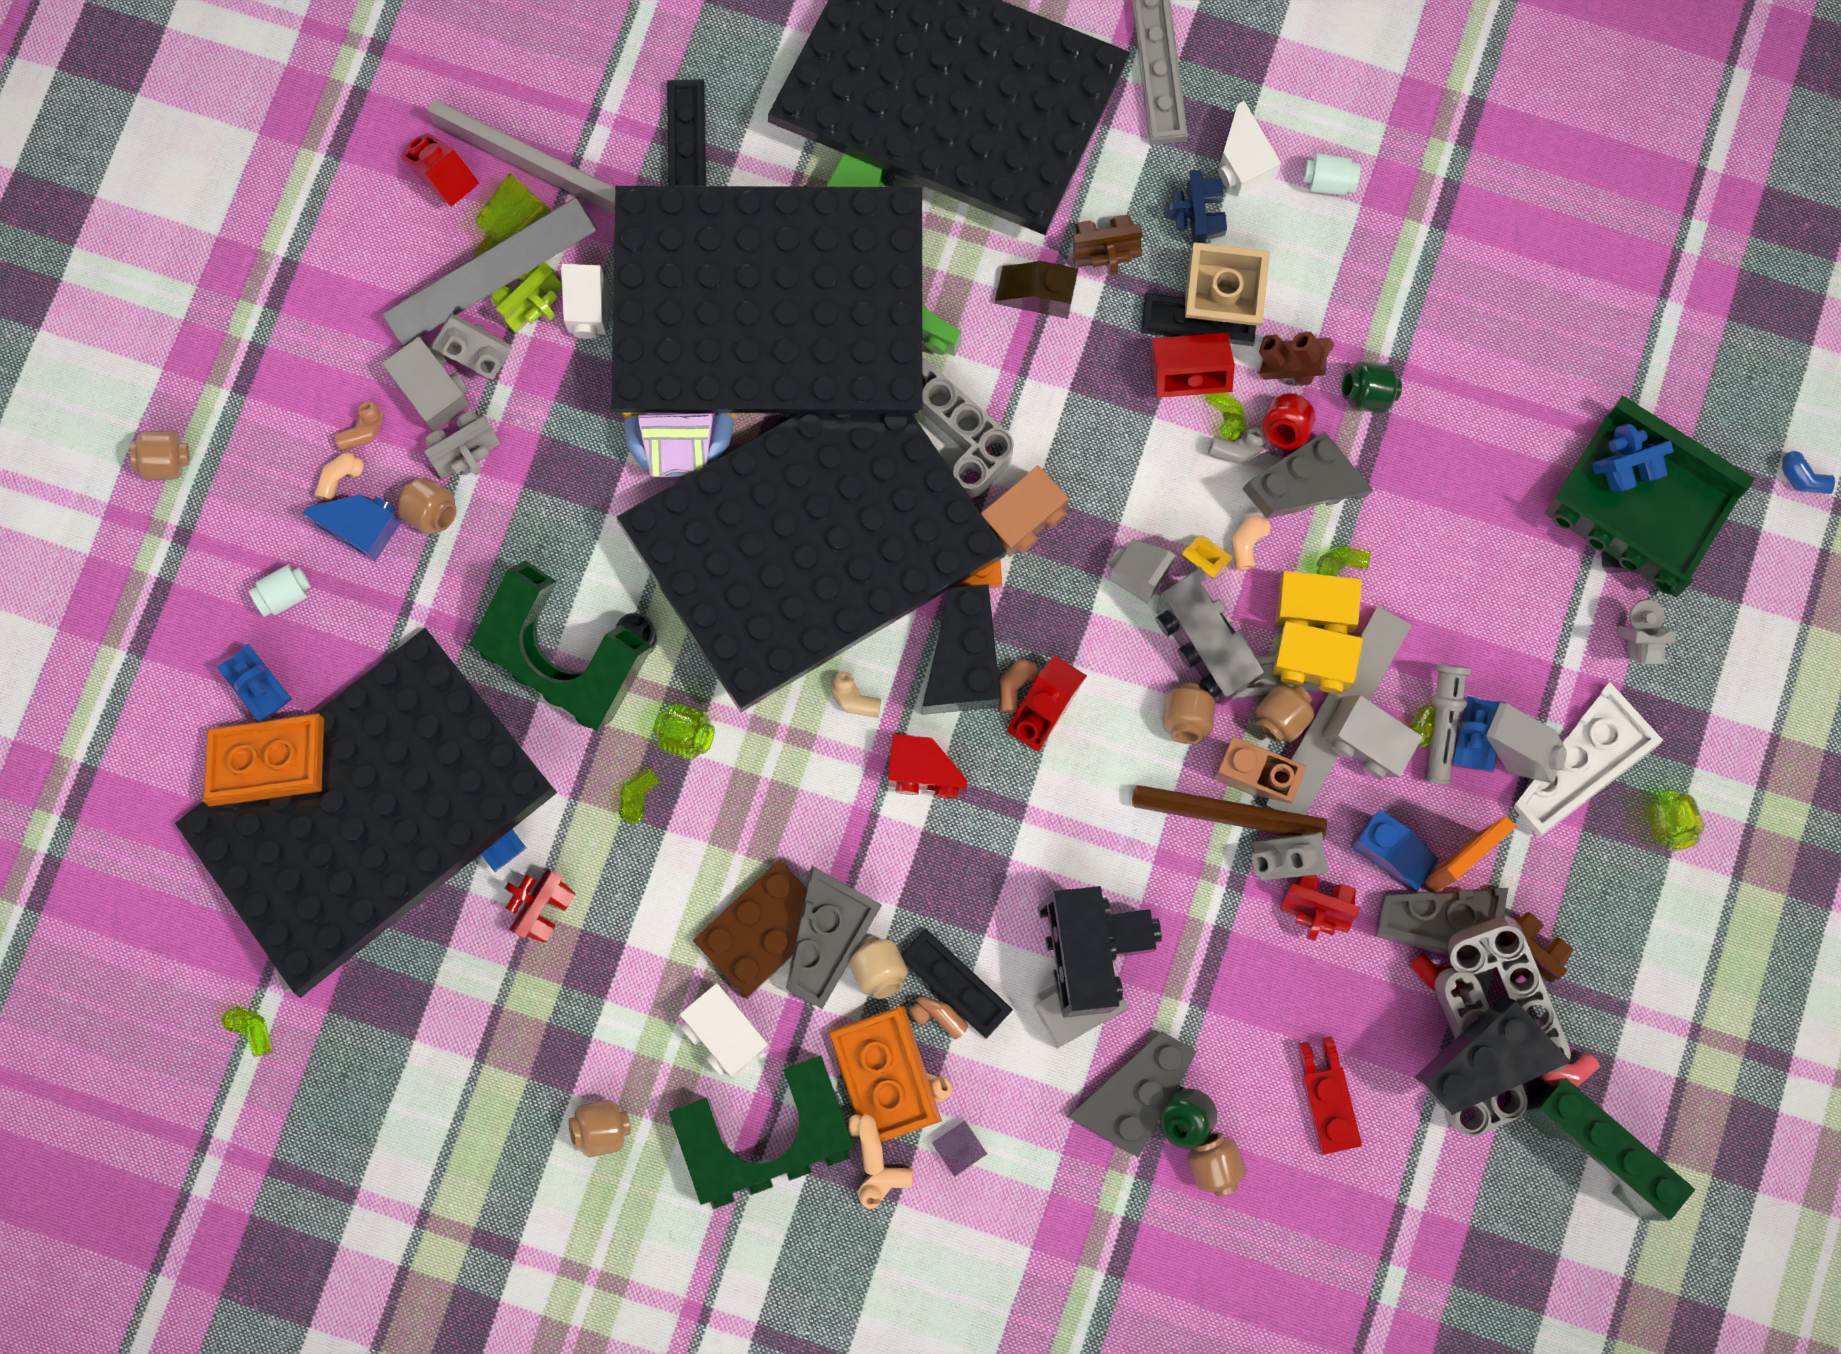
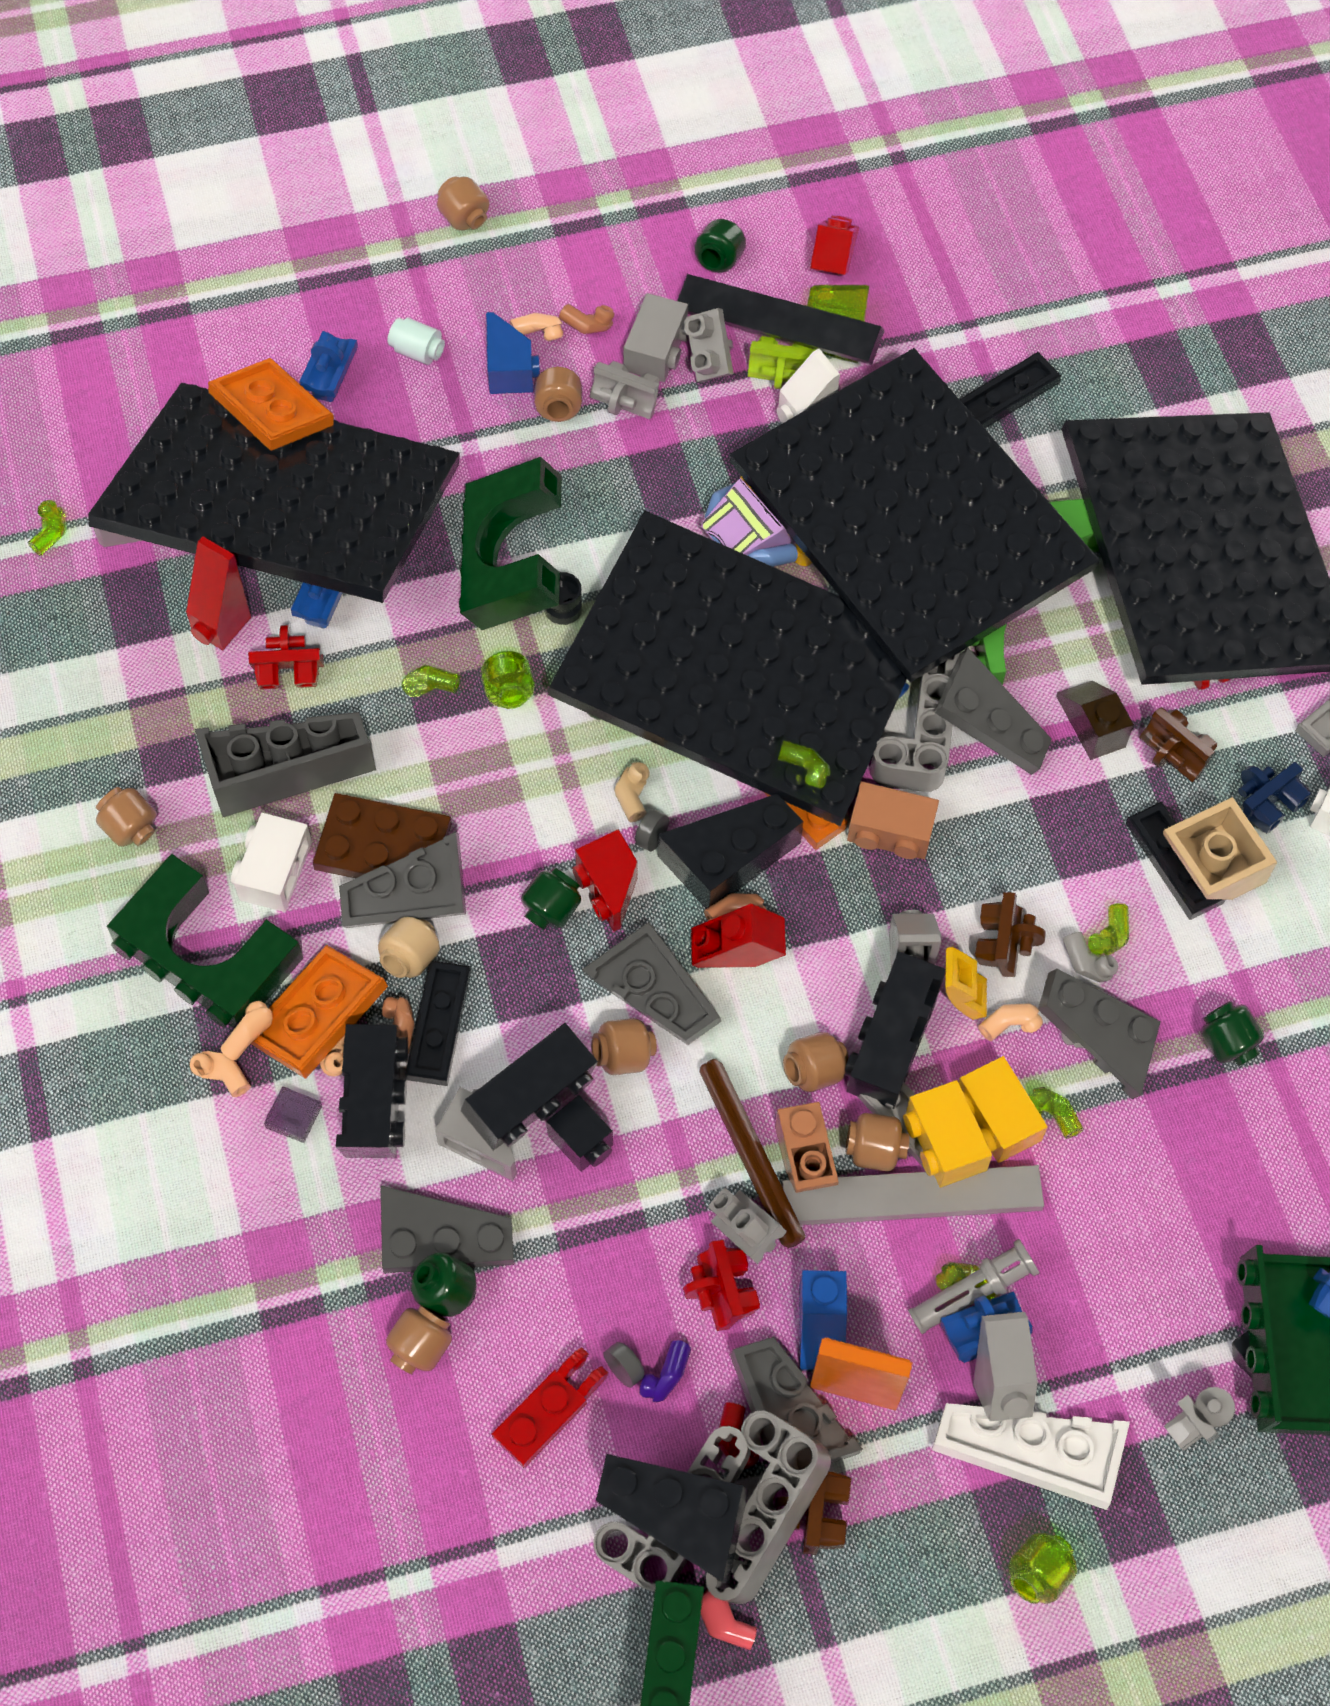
camera: 55 degrees right, 15 degrees down
light grey tile [427,99,615,215] -> none
red brick [1151,333,1235,398] -> none
copper hips [1259,331,1334,386] -> none
red head [1262,393,1315,450] -> none
light grey brick [1322,695,1422,780] -> none
none -> red slope [186,536,251,650]
none -> dark grey wedge [195,712,376,817]
none -> black wedge [335,1024,408,1158]
none -> dark green head [521,867,581,930]
none -> dark grey wing [582,922,721,1045]
none -> medium nougat head [591,1018,657,1075]
none -> dark grey tile [603,1342,644,1388]
none -> dark grey tile [635,809,669,852]
none -> dark purple arm [639,1340,691,1402]
none -> dark green head [694,219,746,273]
none -> clear neon green arm [778,740,831,788]
none -> dark grey wing [935,647,1052,775]
none -> reddish brown hips [975,892,1046,977]

